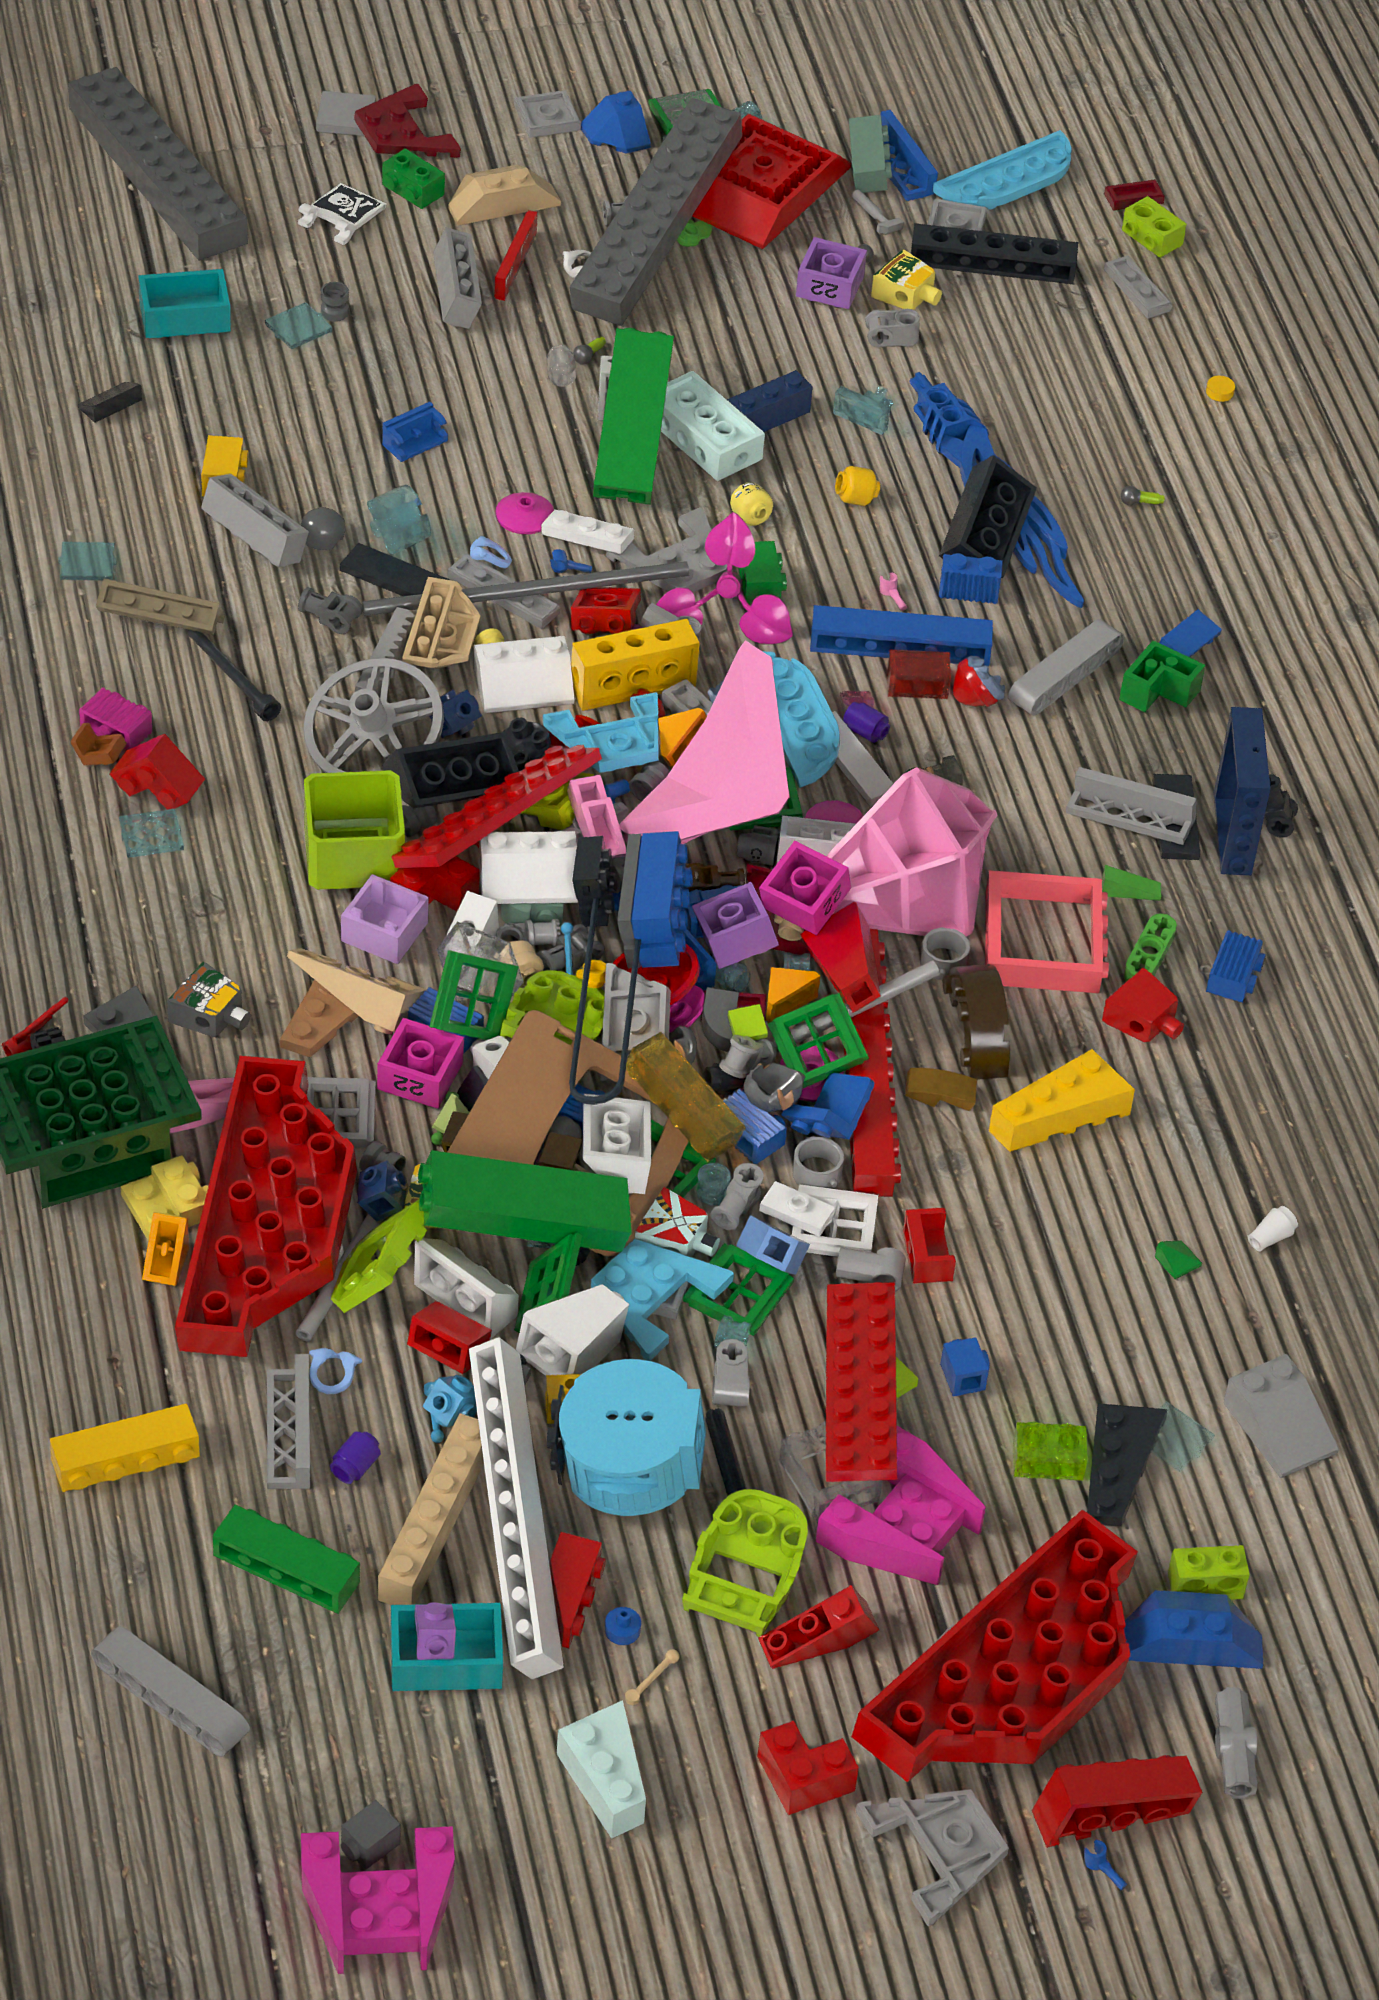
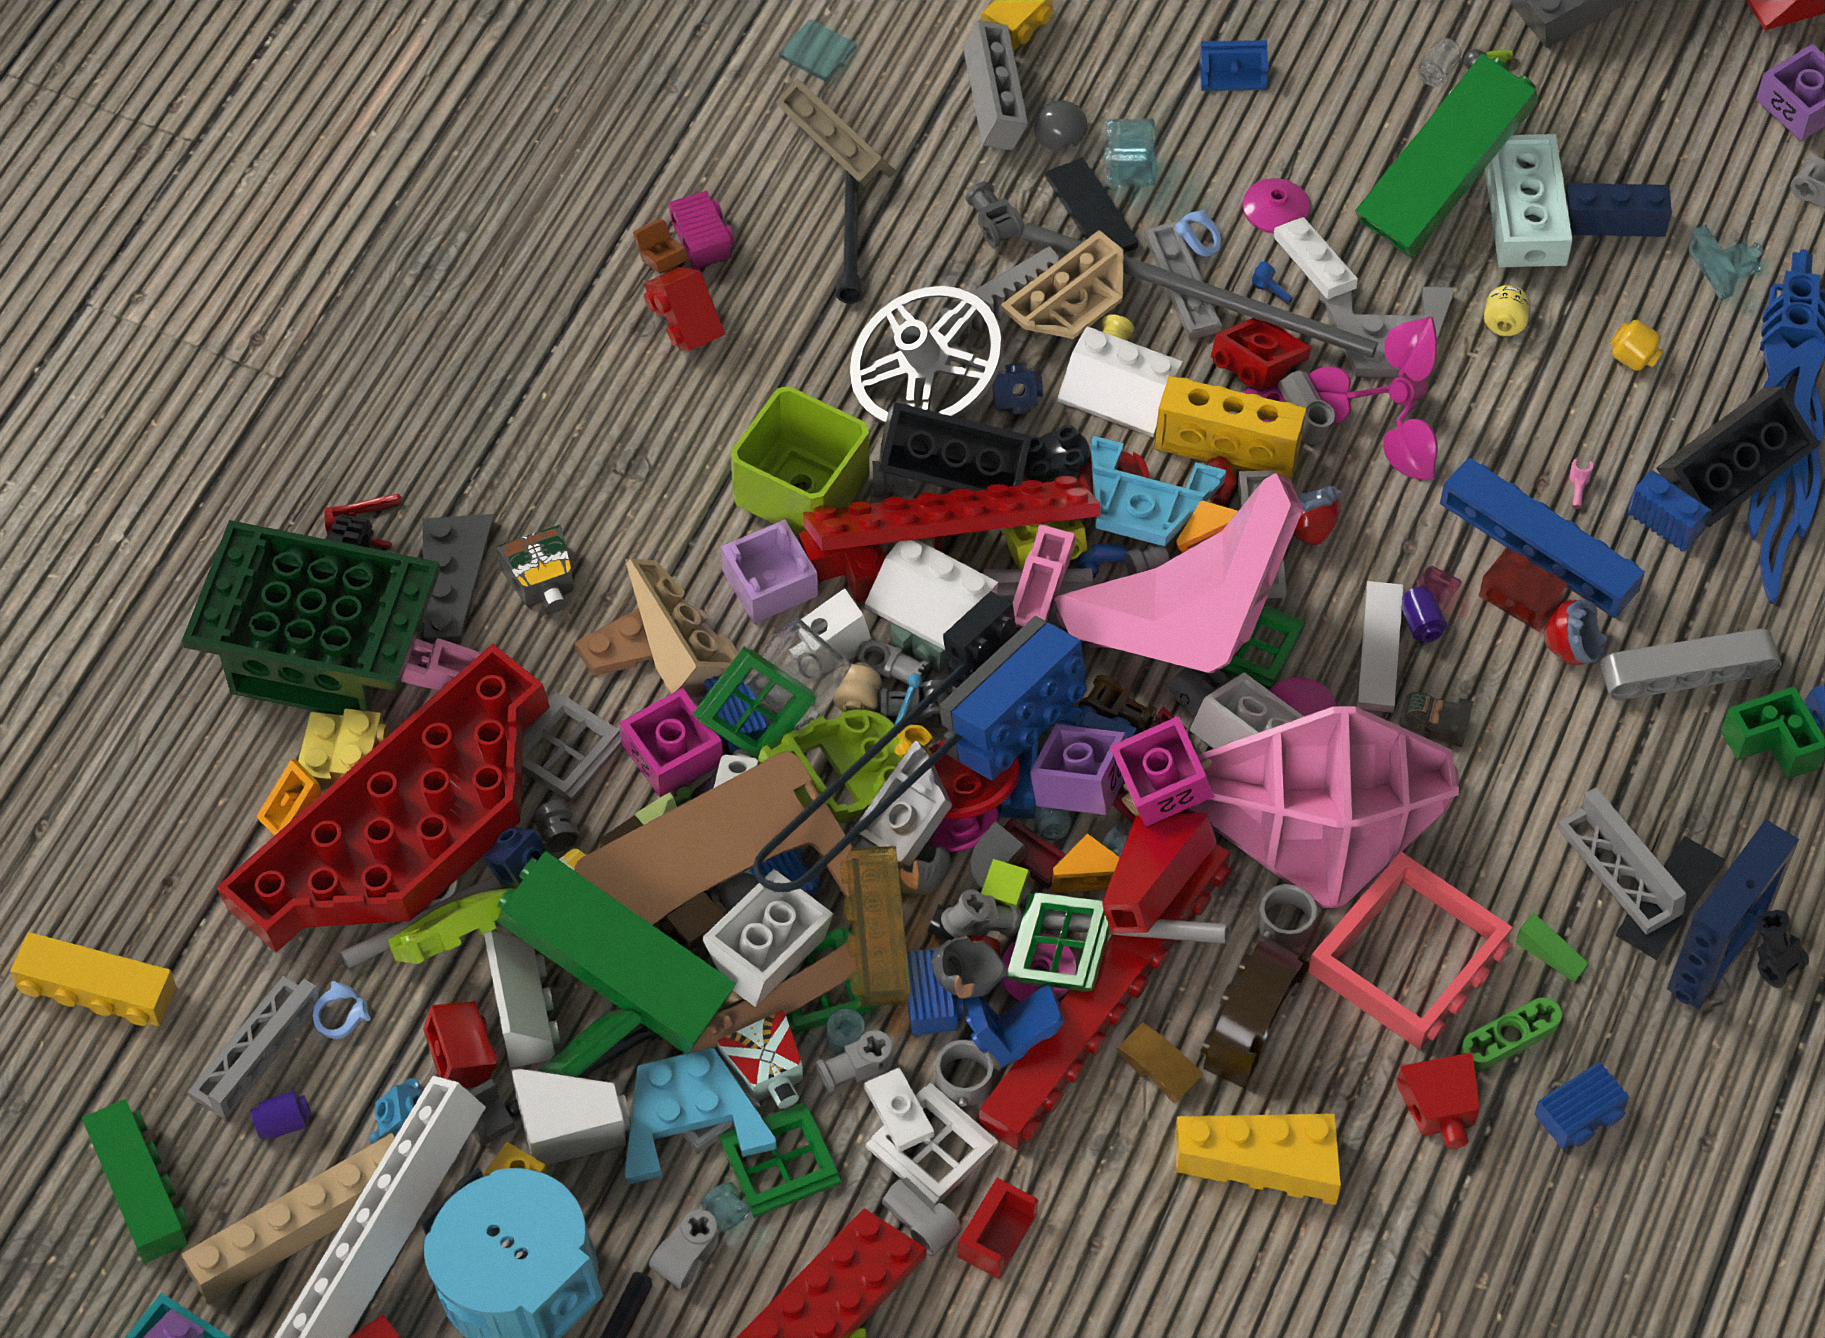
camera: 40 degrees right, 10 degrees up
clear light blue window [119,809,184,858] -> none
medium blue slope [736,1215,810,1275] -> none
green brick [738,541,787,605] -> none
medium azure plate [763,651,840,788] -> none

